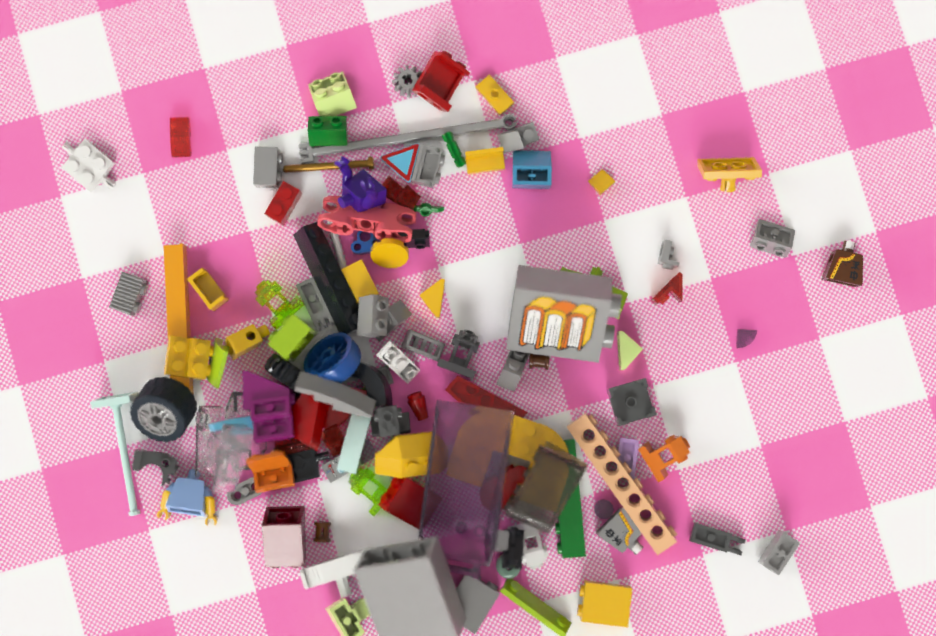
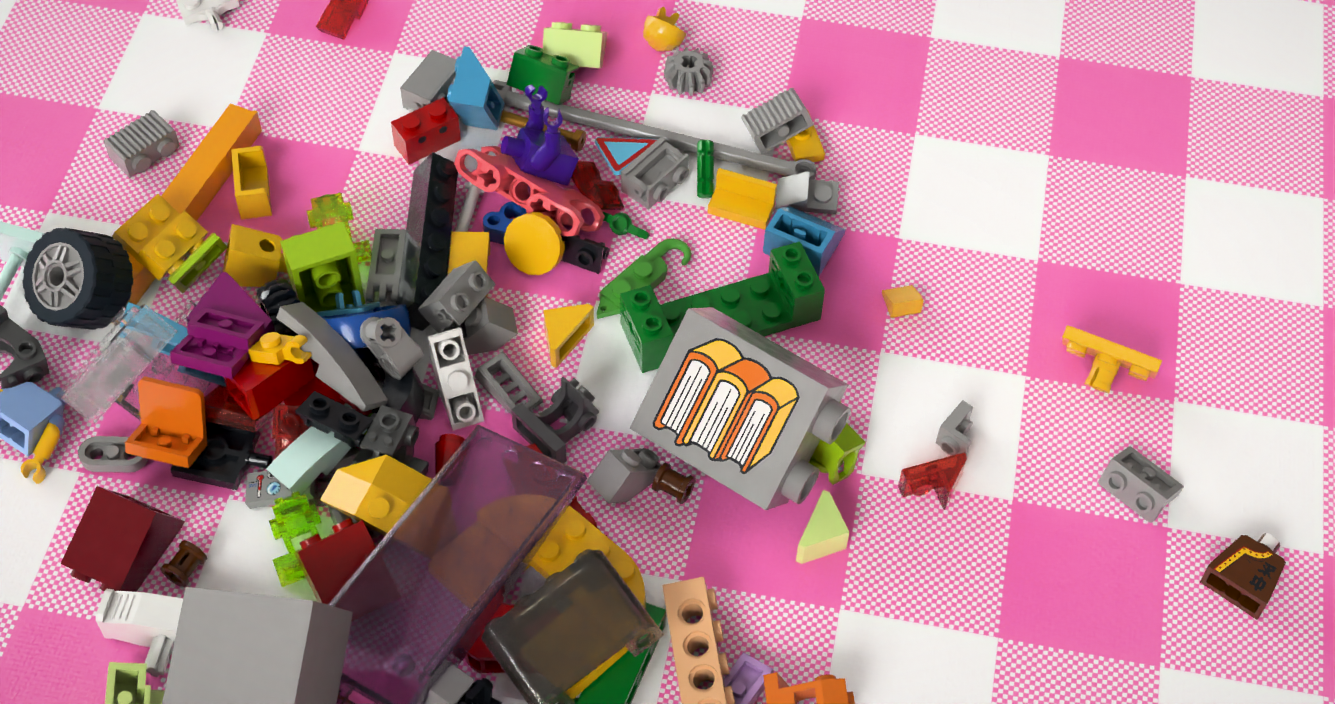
camera: 25 degrees right, 30 degrees down
red panel [412,51,470,112] -> none
dark grey panel [606,378,657,426] -> none
clear purple tile [736,329,757,348] -> none
none -> yellow plate [248,332,312,365]
none -> black hinge [295,391,373,448]
none -> medium azure piece [316,290,380,316]
none -> light grey piece [360,317,424,380]
none -> dark azure slope [447,46,505,131]
none -> bright green plate [597,238,692,319]
none -> green plate [620,241,825,373]
none -> yellow piece [643,6,686,52]
none -> light grey brick [741,88,814,154]

